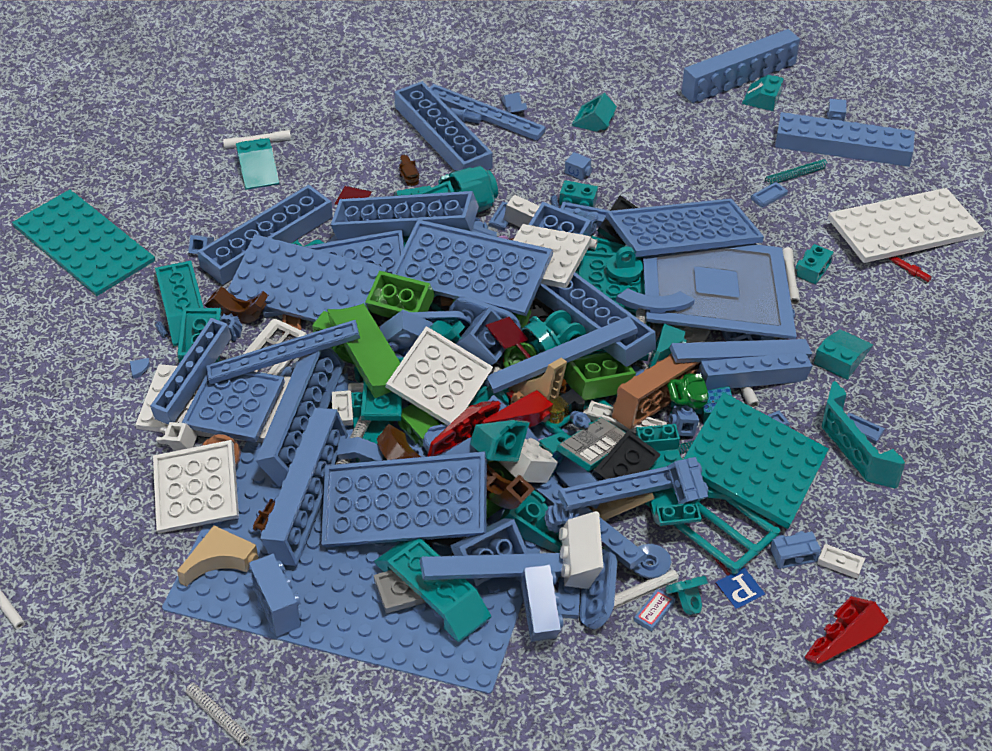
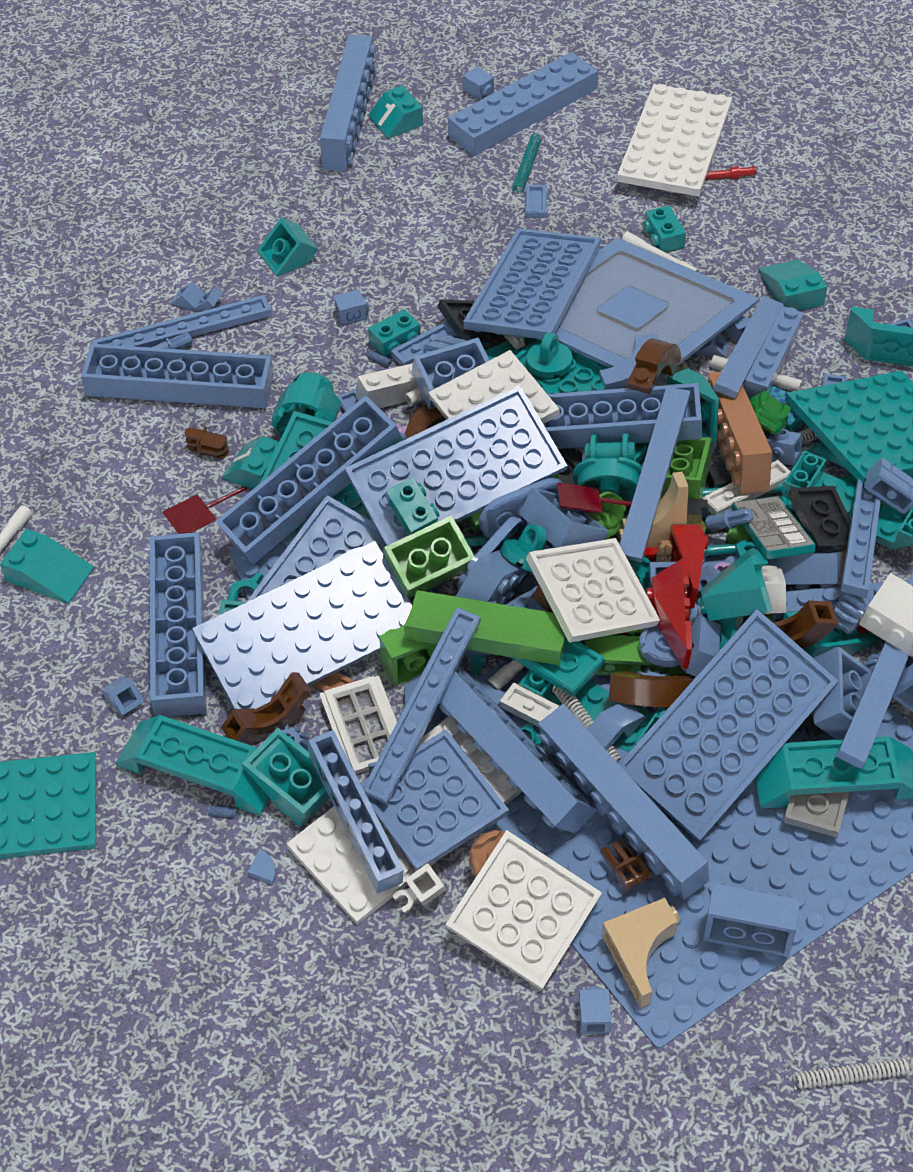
camera: 50 degrees left, 5 degrees up
none -> teal brick [386,477,440,536]
none -> medium blue brick [579,987,611,1034]
none -> reddish brown arch [627,338,682,394]

